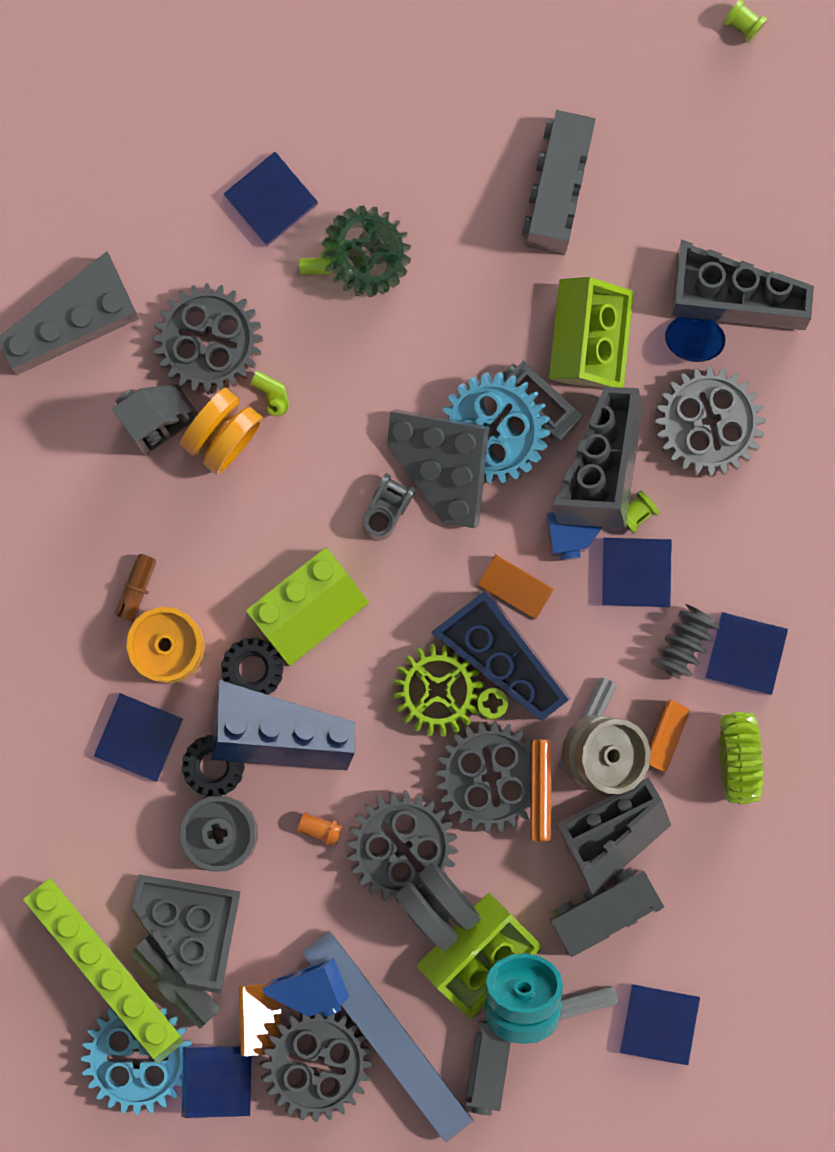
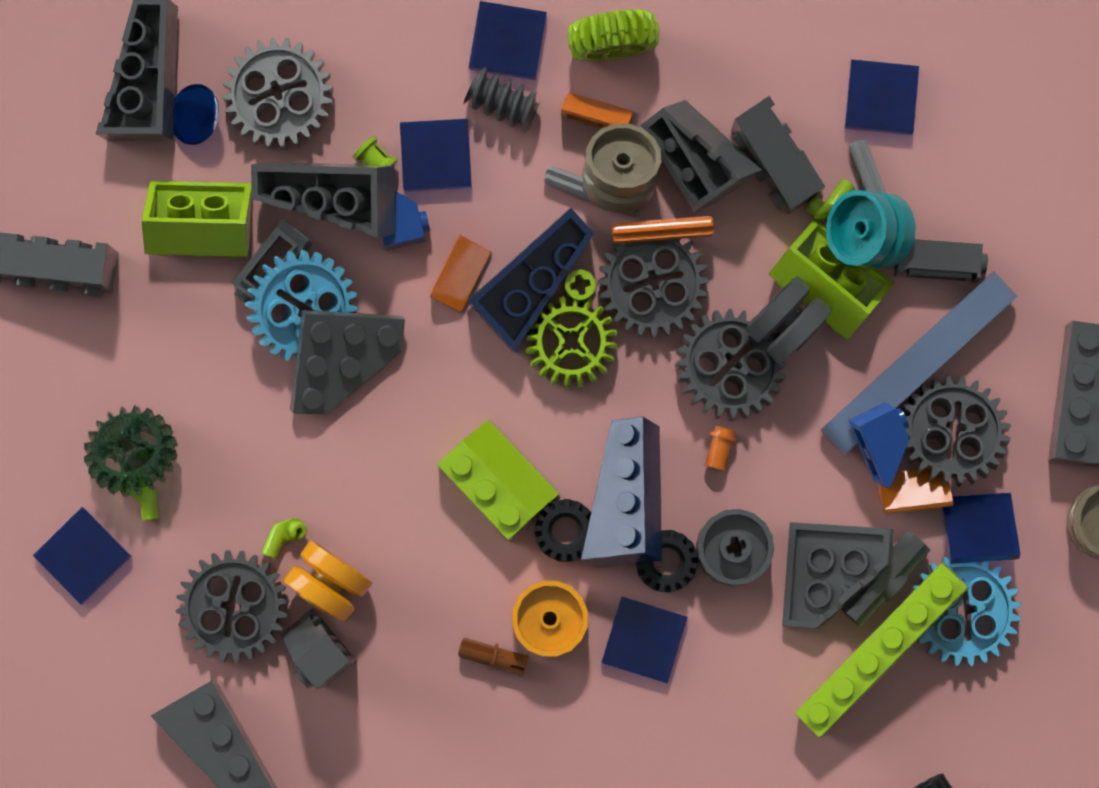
camera: 90 degrees left, 0 degrees up
dark grey piece [363,473,417,541] -> none
none -> lime arm [806,179,855,220]

